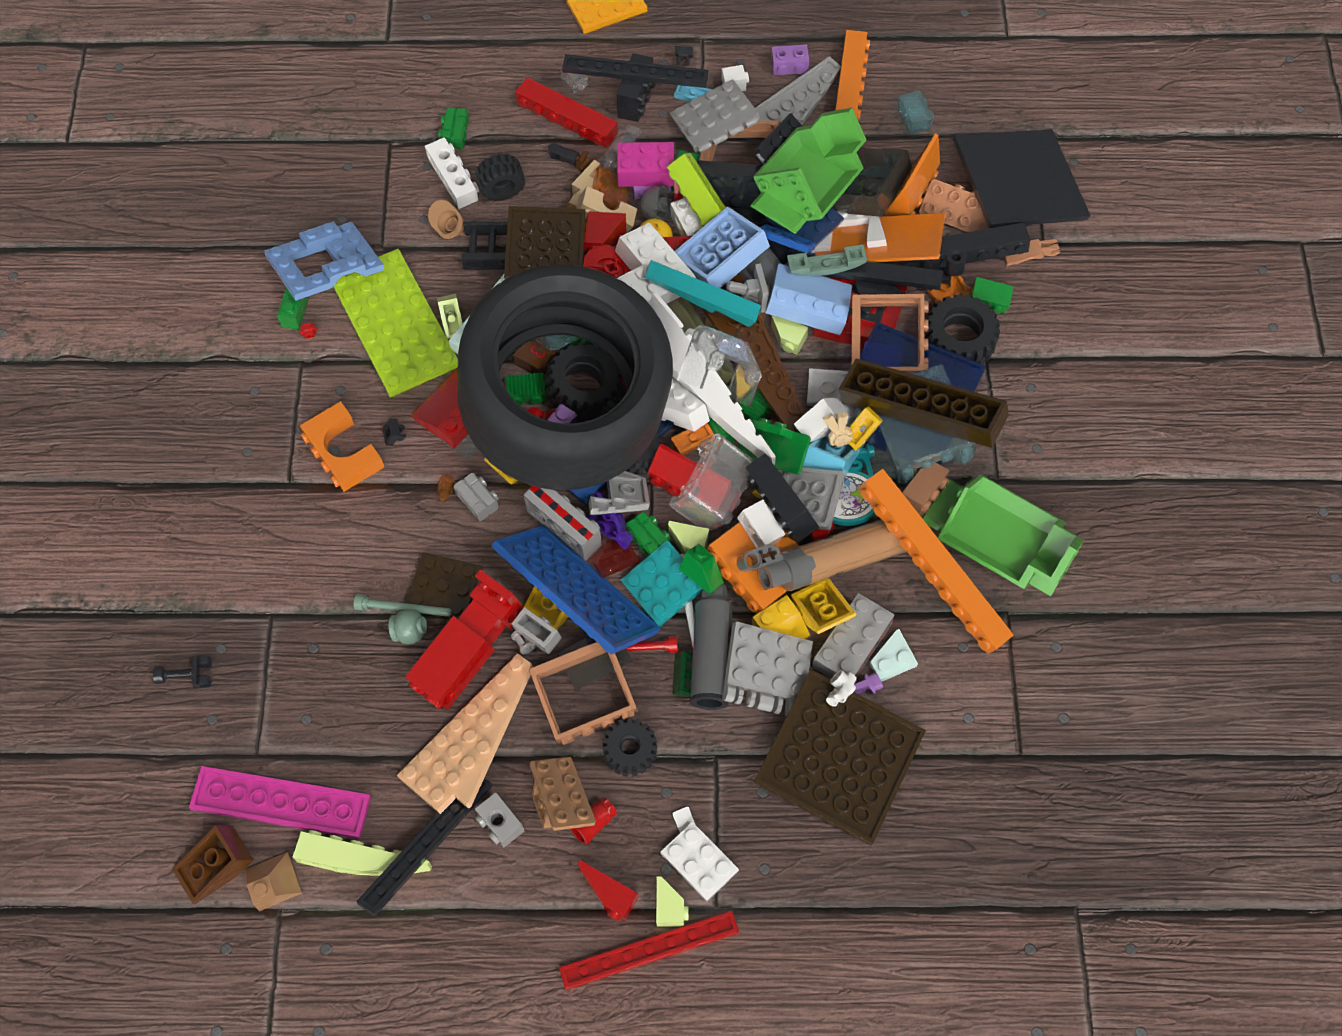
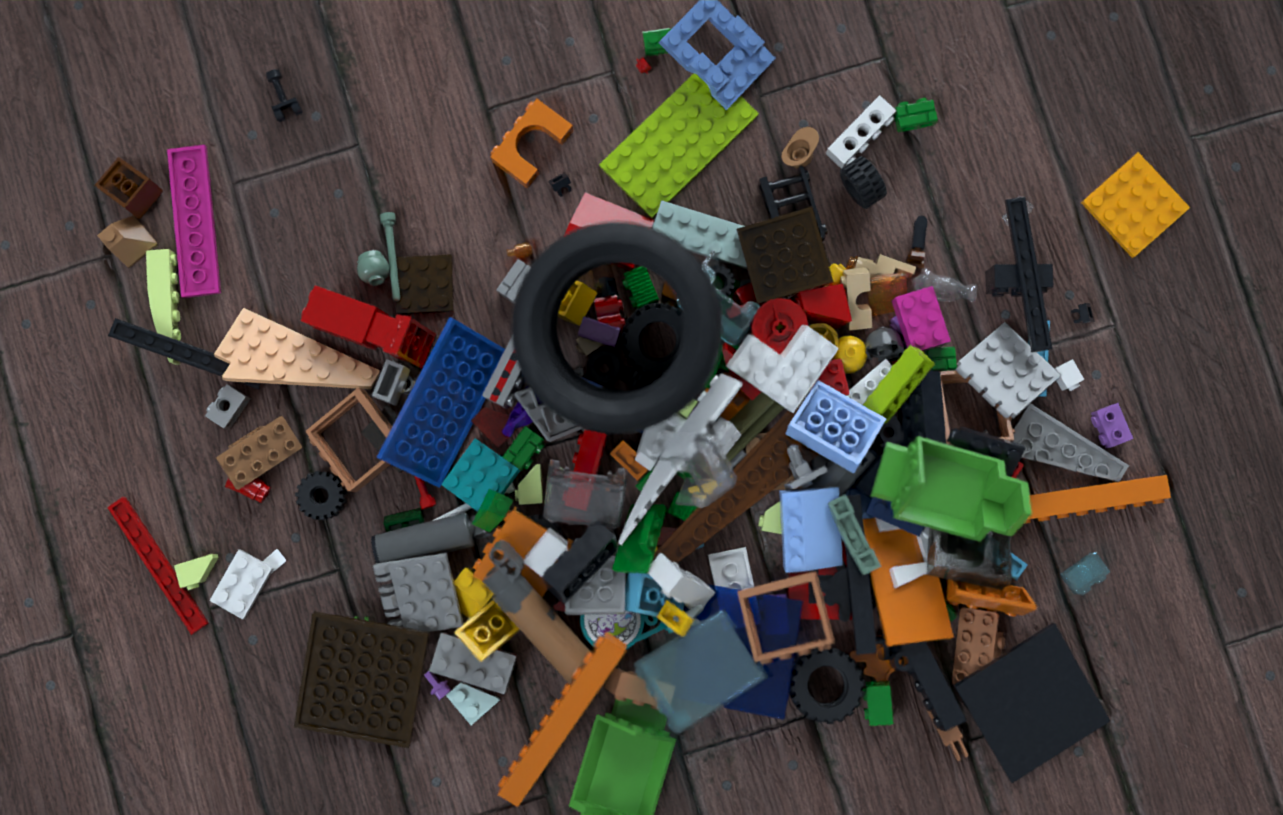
camera: 75 degrees right, 20 degrees up
yellowish green slope [437,294,463,339] -> none
red brick [515,77,618,148] -> none
red slope [578,860,638,922] -> none
teal slope [644,260,761,327] -> none
blue tile [759,224,816,254] -> none
tan piece [823,412,853,448] -> none
white plate [826,670,856,706] -> none
dark brown brick [838,358,1009,448] -> none

